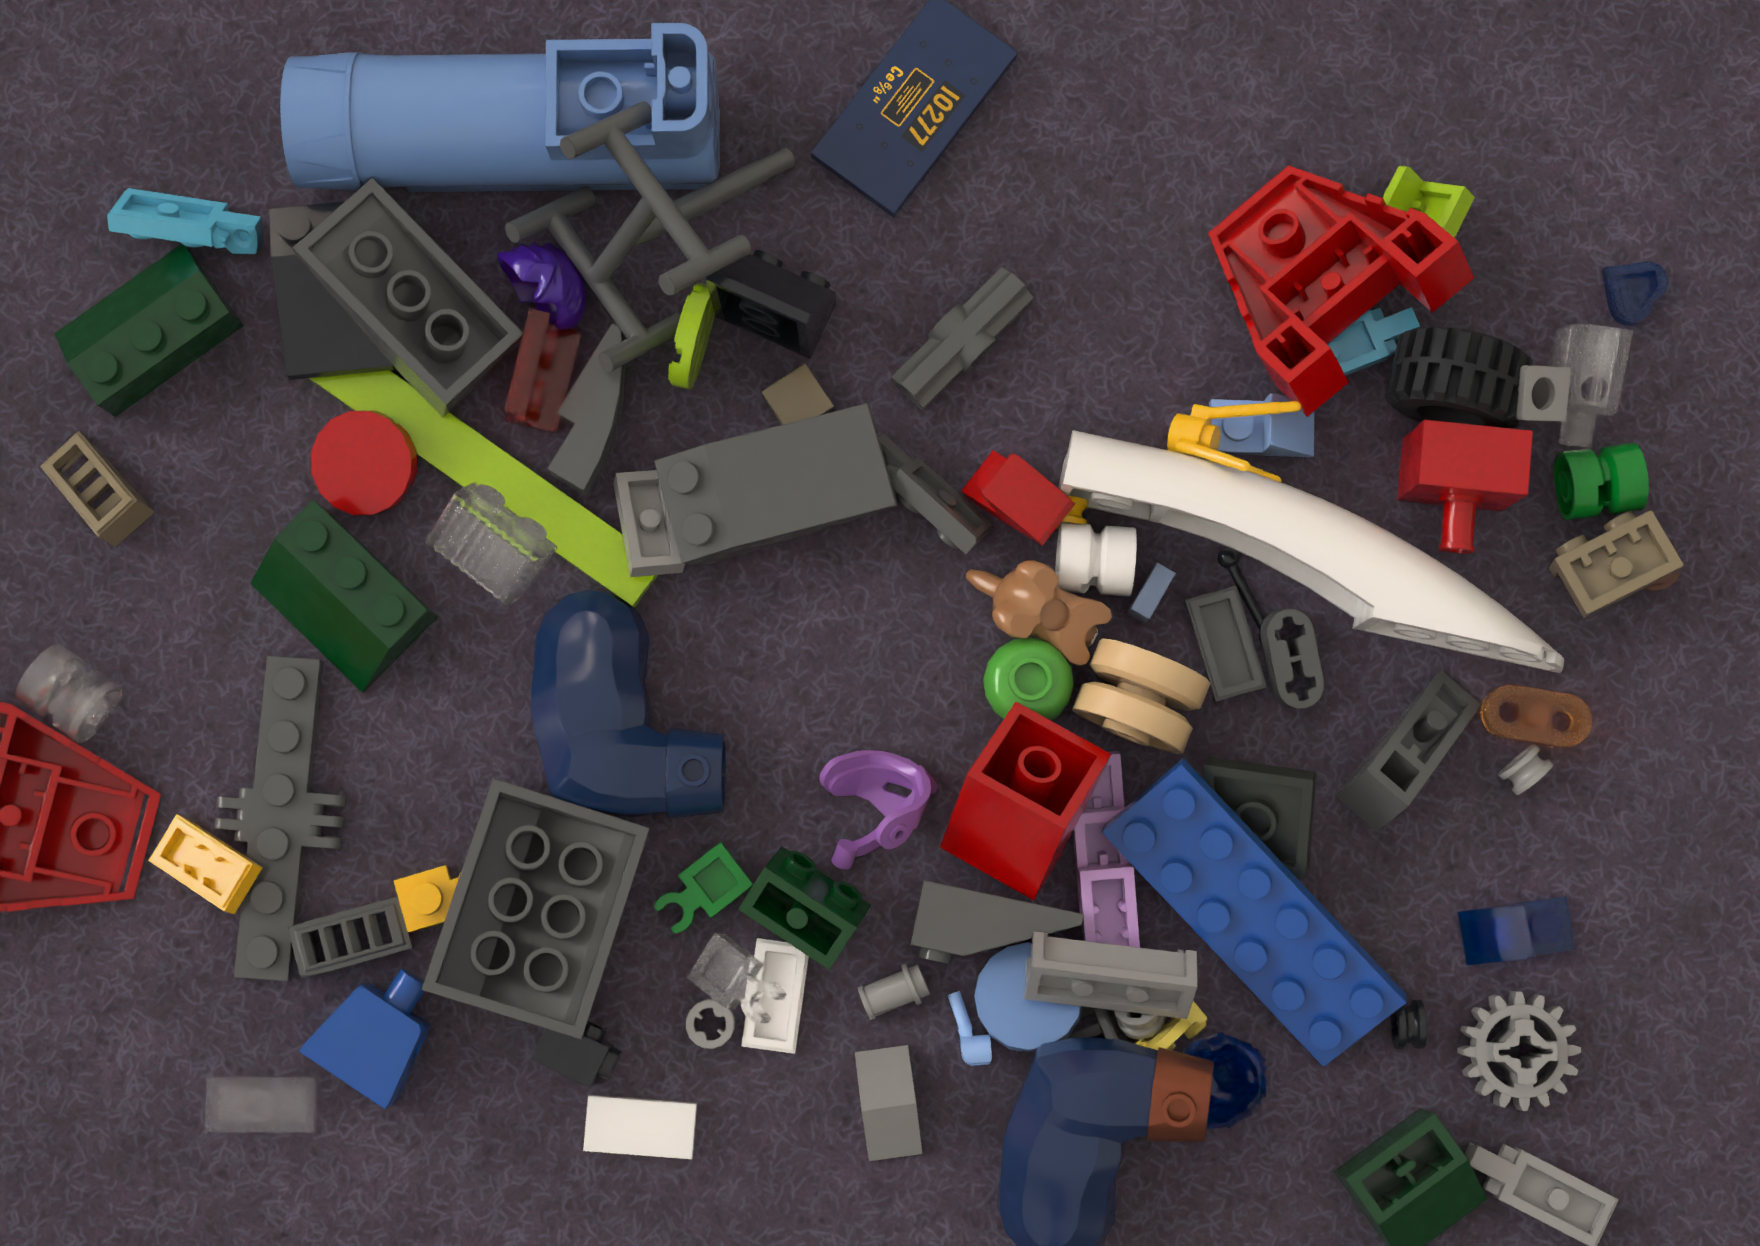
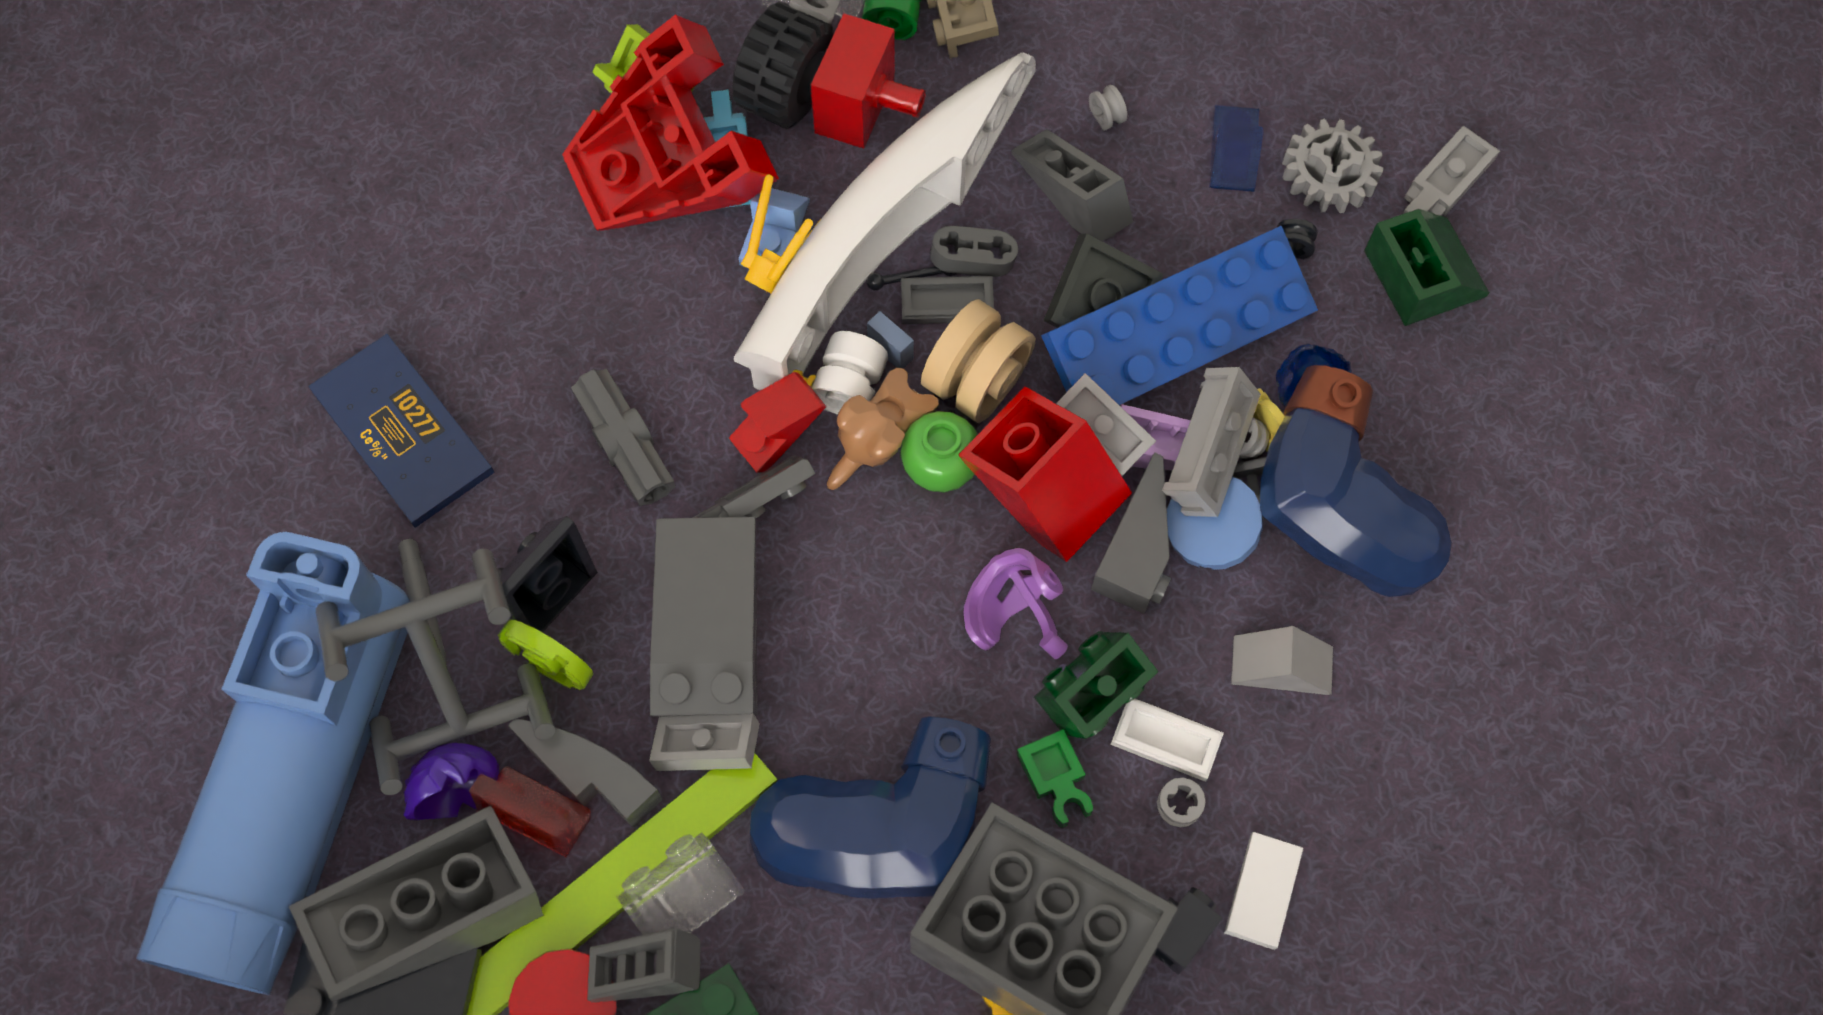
camera: 75 degrees left, 15 degrees down
clear plate [686,933,787,1023] -> none
dark tan tile [761,364,834,425] -> none
light grey pin [858,963,930,1020] -> none
light blue hand [948,991,992,1066] -> none
clear orange plate [1480,684,1592,748] -> none
none -> dark grey slope [587,928,701,1003]
none -> light grey plate [1056,373,1156,476]

